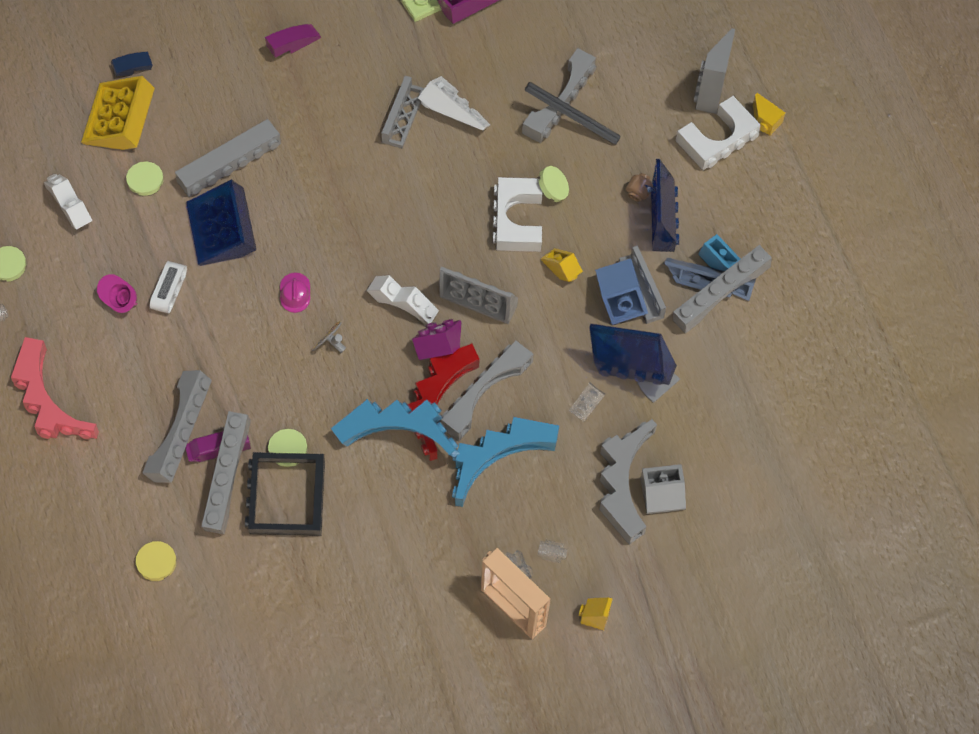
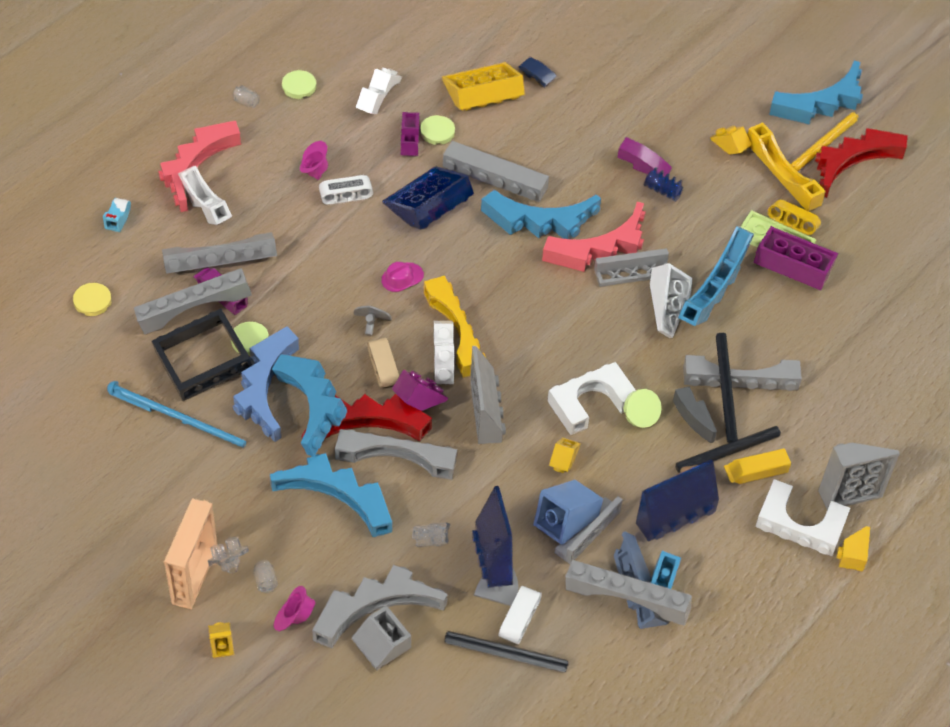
camera: 60 degrees right, 10 degrees down
none -> medium azure leg [103,198,131,232]
none -> dark azure bar [107,381,246,448]
none -> white arch [178,166,232,225]
none -> medium blue arch [233,326,299,442]
none -> dark pink piece [274,586,316,631]
none -> tan beam [367,338,399,388]
none -> magenta slope [400,112,420,156]
none -> yellow arch [423,276,486,378]
none -> black axle [445,631,569,672]
none -> dark azure arch [481,190,601,239]
none -> white beam [499,586,542,644]
none -> coral arch [542,202,646,272]
none -> clear blue piece [644,167,684,201]
none -> dark grey slope [673,386,717,443]
none -> black axle [675,426,781,473]
none -> dark azure arch [678,226,754,326]
none -> yellow piece [724,448,791,484]

